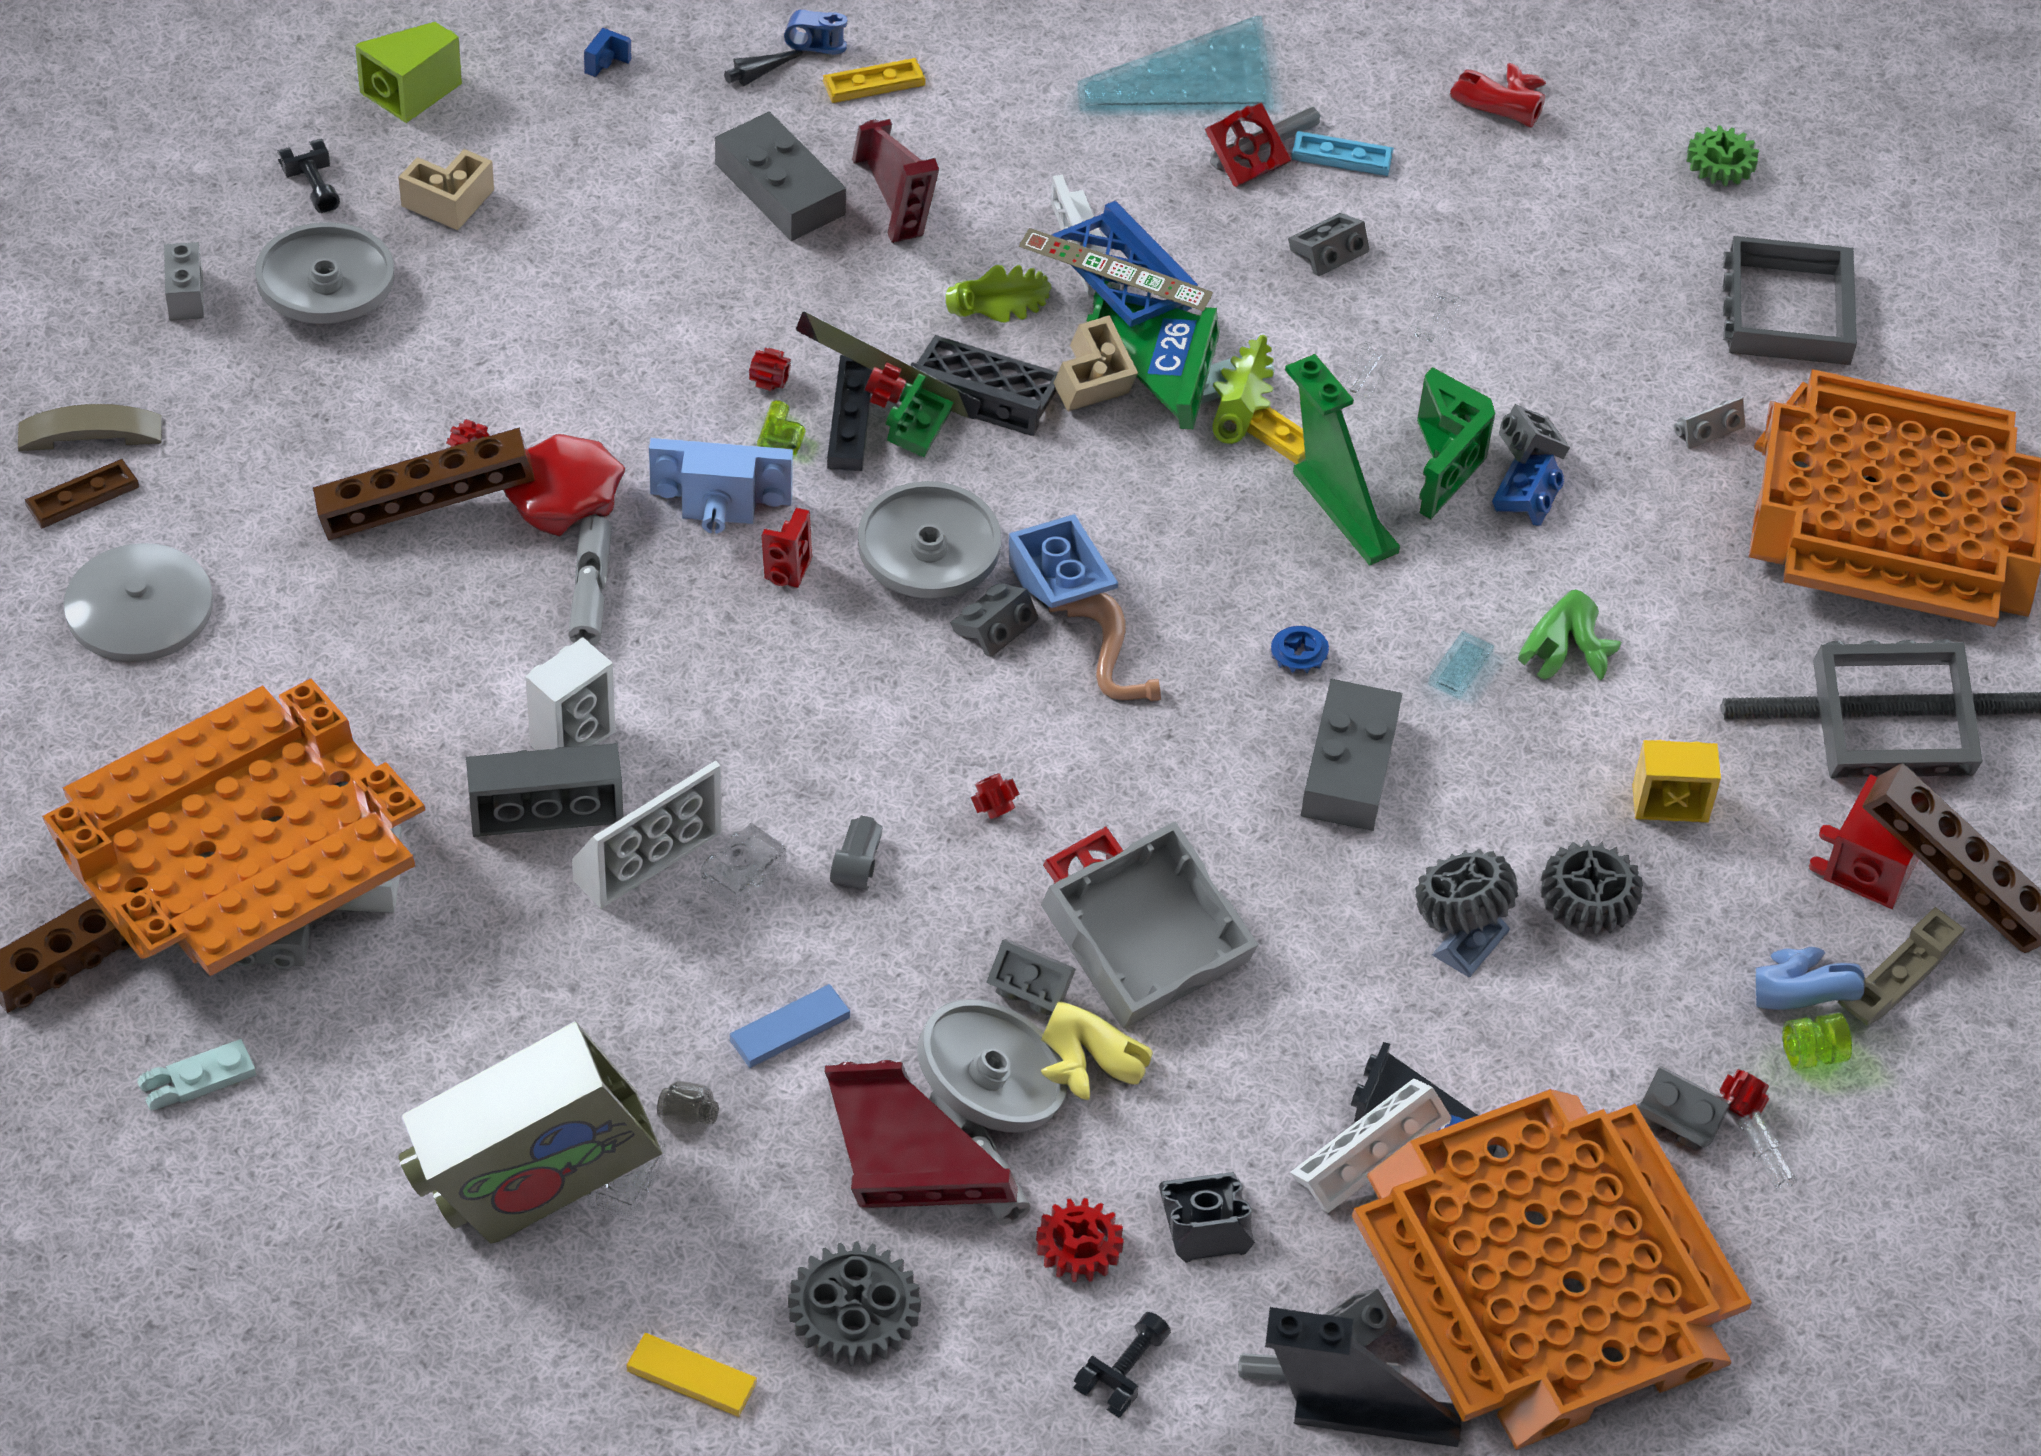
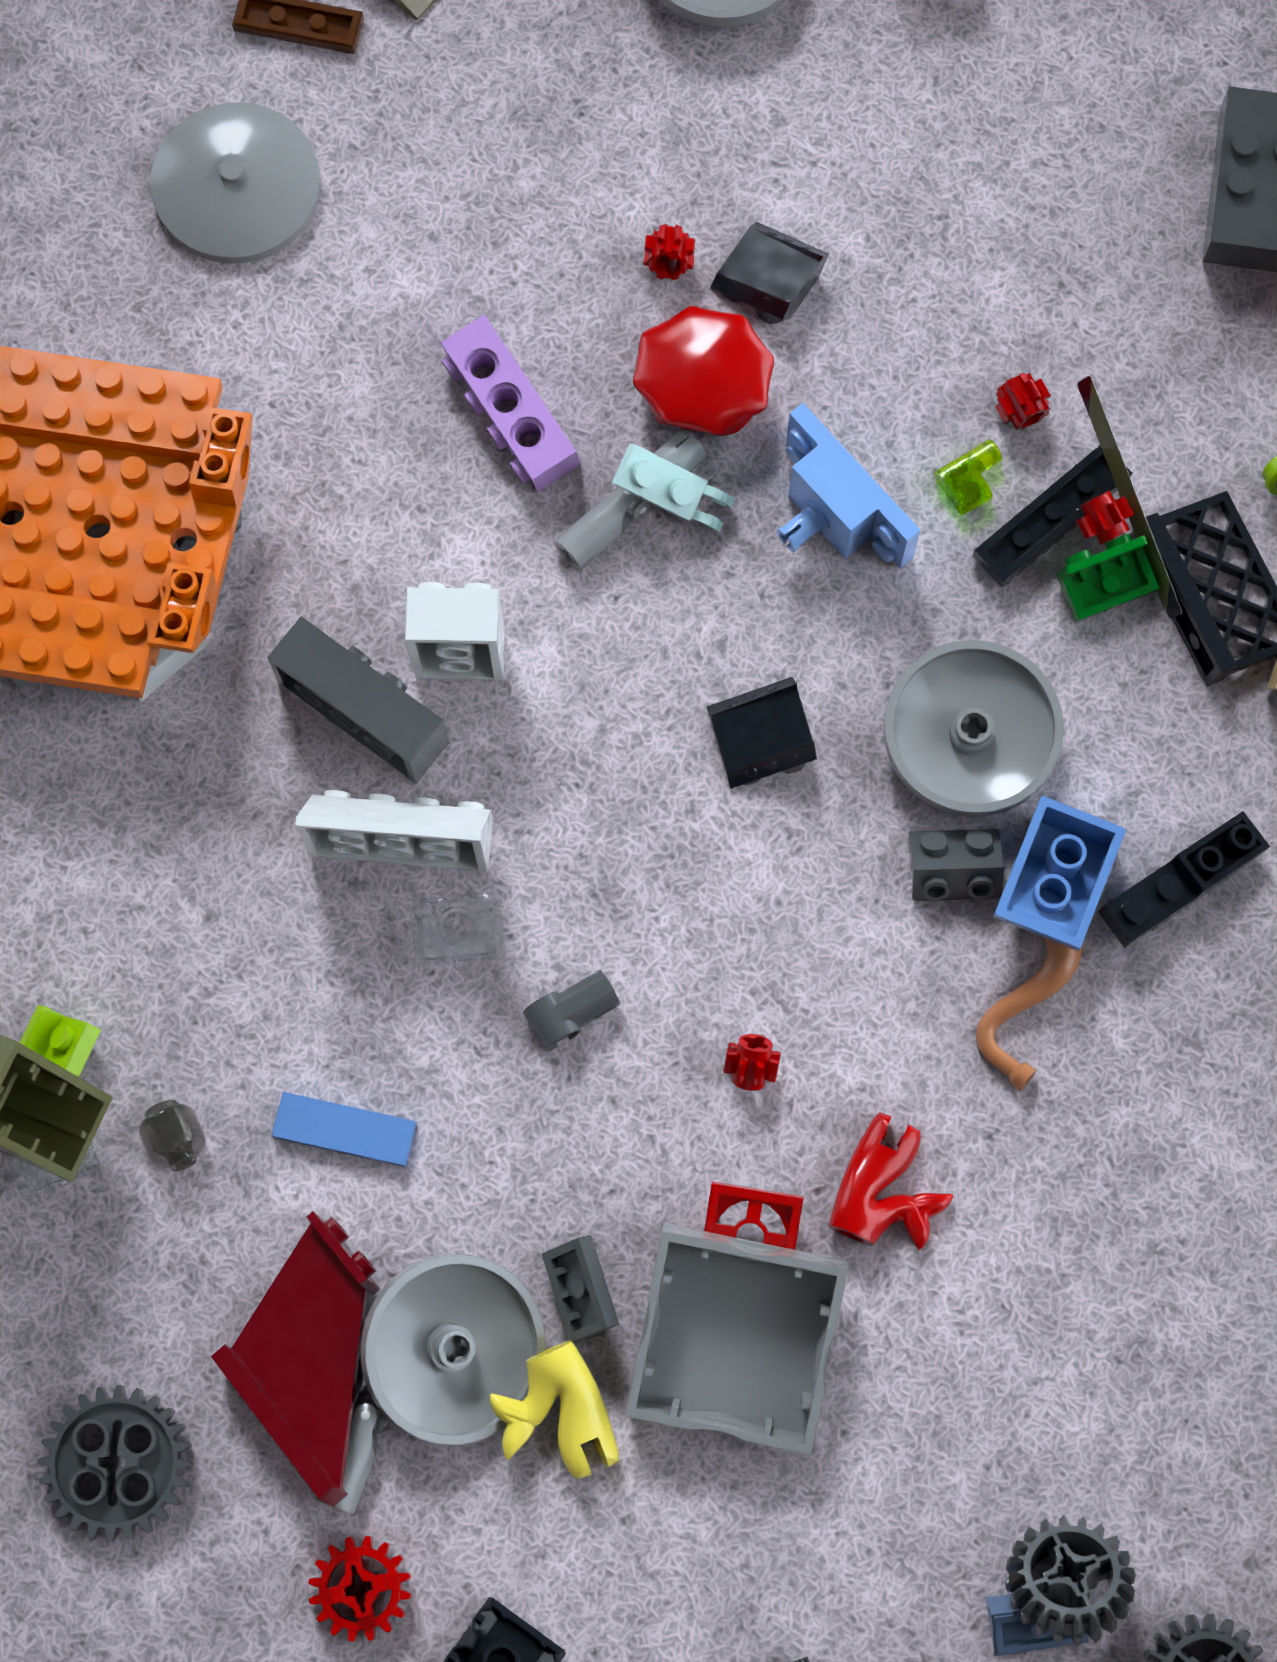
camera: 50 degrees right, 25 degrees up
reddish brown brick [313,427,535,541] -> none
red bracket [761,507,813,588] -> none
blue gear [1271,626,1329,674] -> none
dark grey brick [1301,679,1403,831] -> none
none -> lavender brick [441,315,581,492]
none -> light aqua hinge [611,443,735,532]
none -> black slope [706,677,817,789]
none -> black slope [710,221,829,324]
none -> red piece [828,1112,953,1250]
none -> black slope [1098,811,1271,948]

